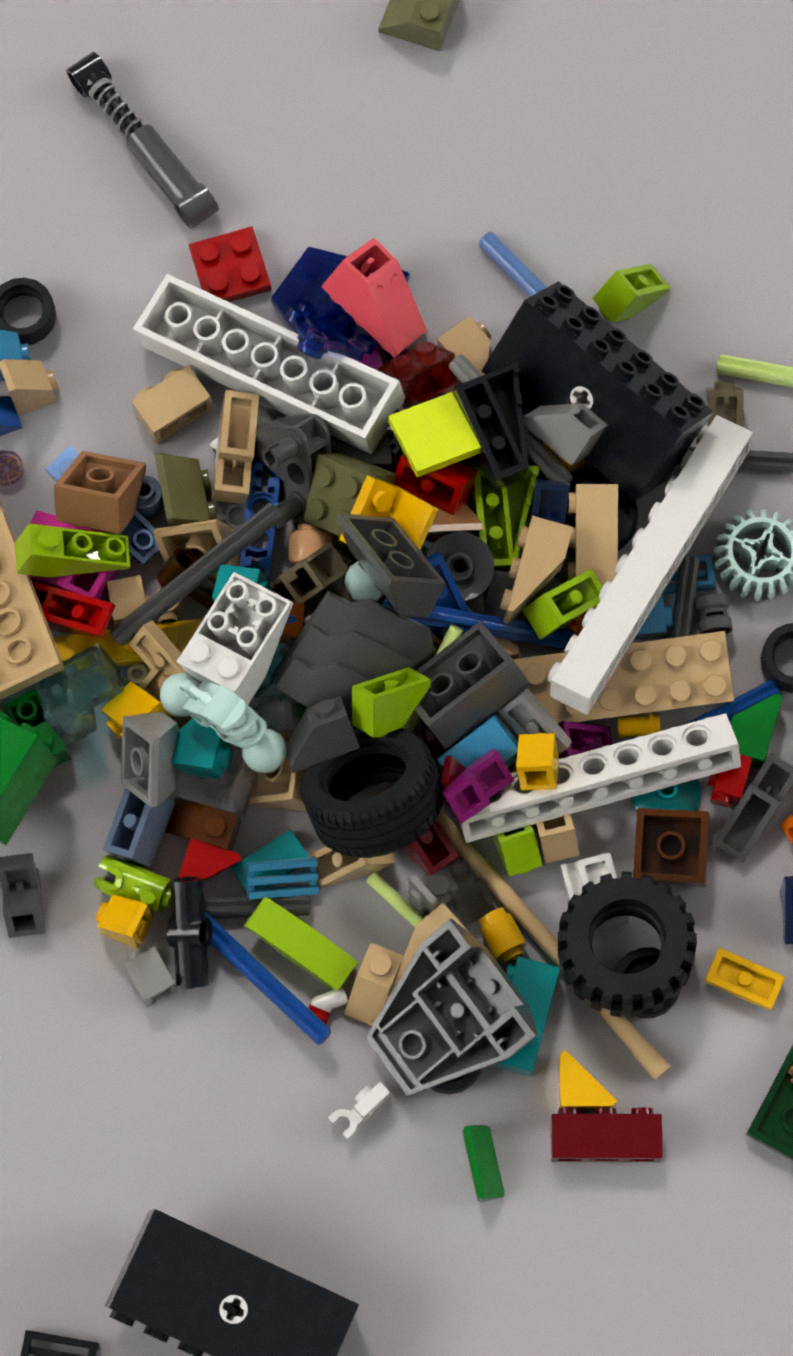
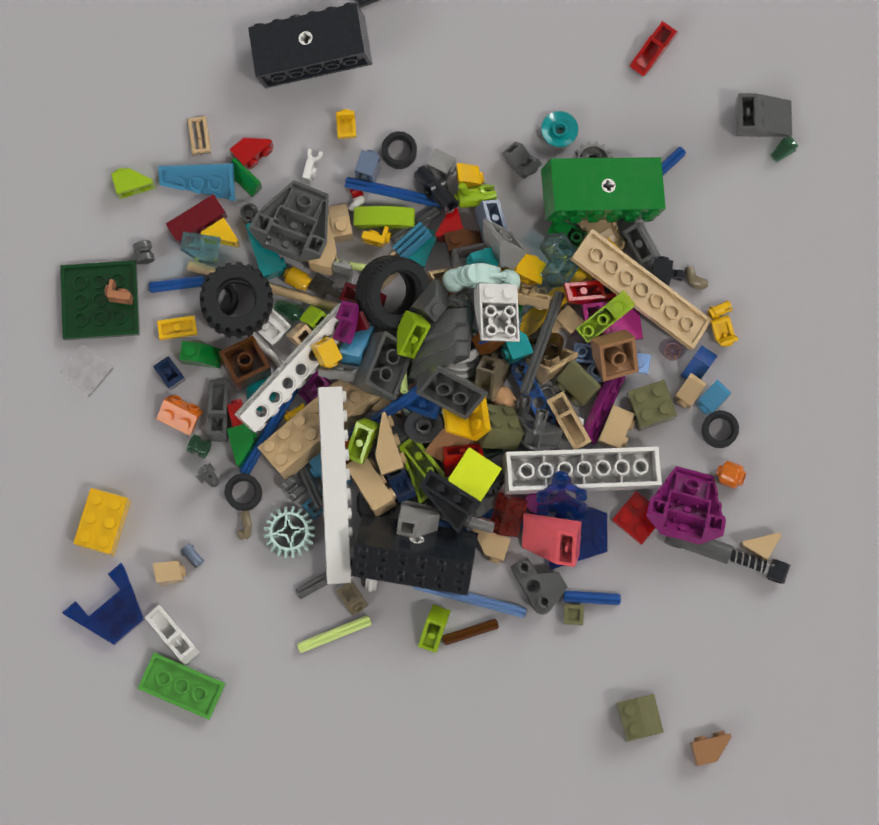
camera: 145 degrees right, 5 degrees up
none -> lime slope [111,168,156,199]
none -> dark grey wheel [133,240,155,265]
none -> blue axle [149,276,205,293]
none -> dark azure wing [158,163,236,201]
none -> green slope [179,341,222,369]
none -> clear light blue slope [180,232,221,265]
none -> tan tile [187,116,211,156]
none -> red slope [229,137,274,169]
none -> dark grey wheel [240,203,259,224]
none -> white bar [249,332,283,367]
none -> clear green cone [274,300,304,322]
none -> yellow bracket [336,109,357,139]
none -> sand blue brick [355,150,381,183]
none -> yellow bracket [362,226,392,249]
none -> black tyre [382,131,417,169]
none -> reddish brown axle [442,618,499,645]
none -> dark grey piece [510,557,568,615]
none -> blue axle [563,591,621,605]
none -> olive plate [563,604,584,625]
none -> magenta plate [584,376,626,445]
none -> olive brick [626,380,677,431]
none -> magenta wedge [646,466,726,544]
none -> orange head [716,461,746,489]
none -> tan slope [740,532,781,561]

